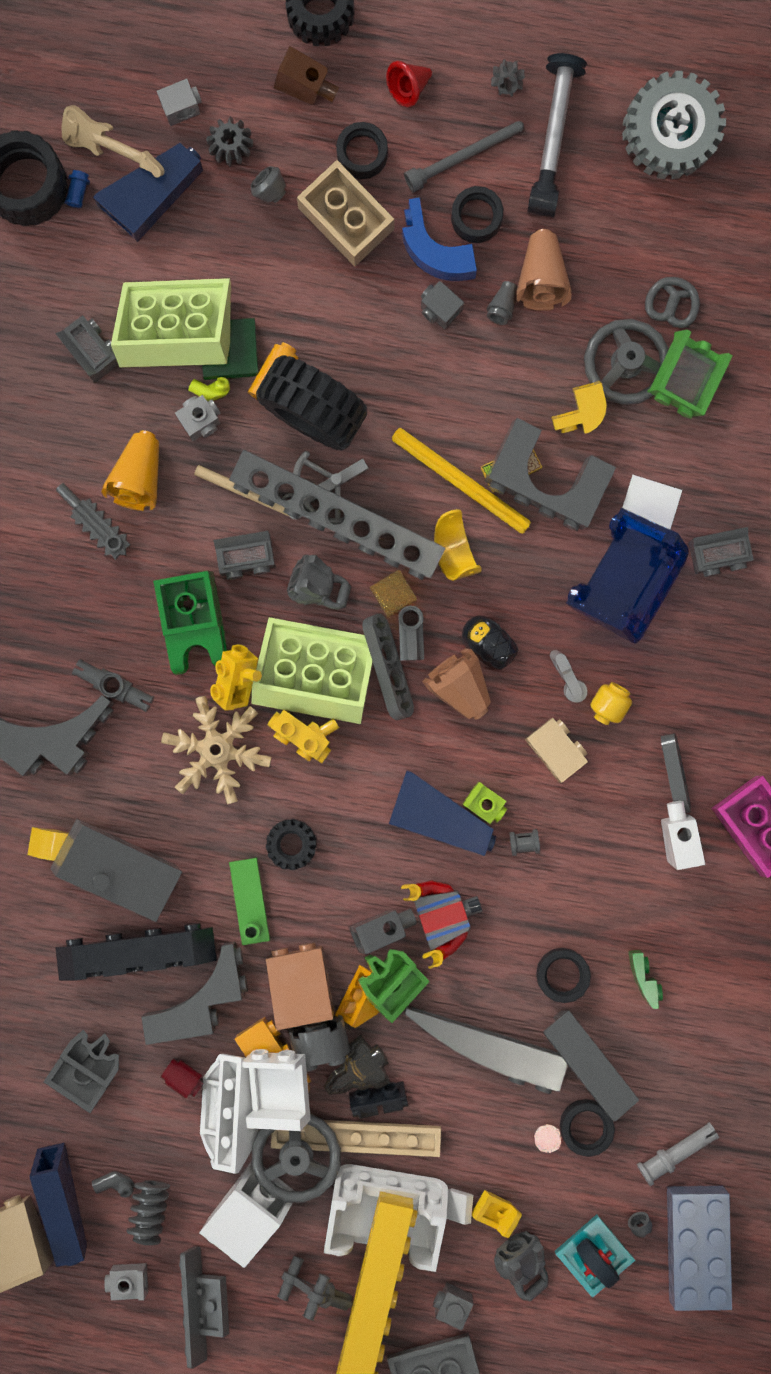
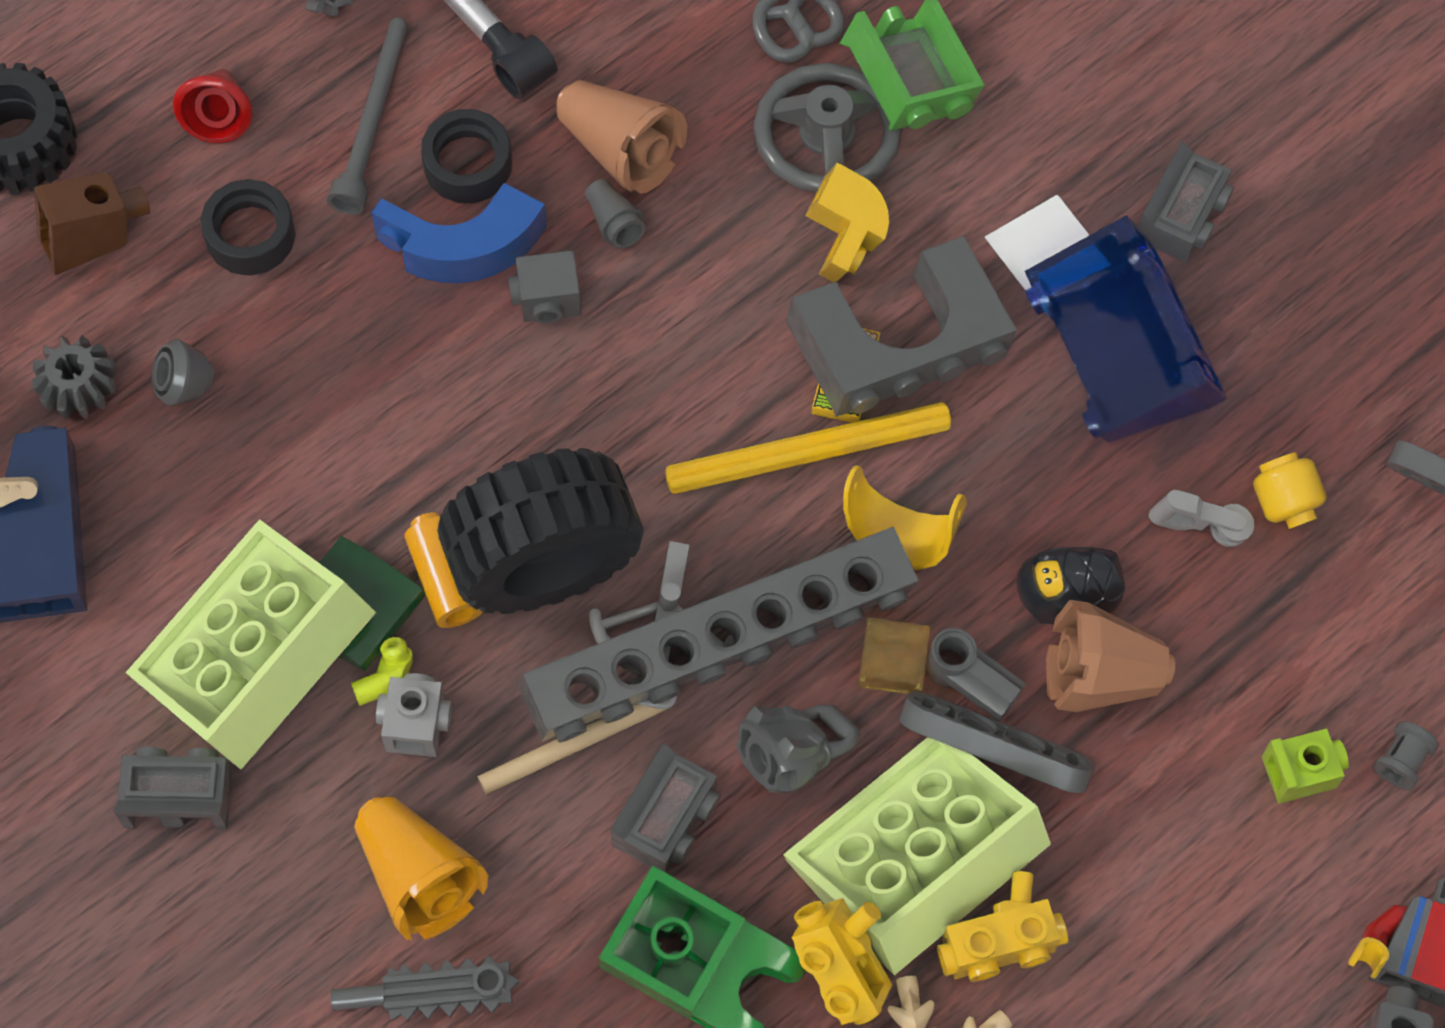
camera: 55 degrees left, 20 degrees down
tan brick [297,160,394,267] -> none
dark blue slope [389,771,496,856] -> none
tan brick [525,718,588,783] -> none

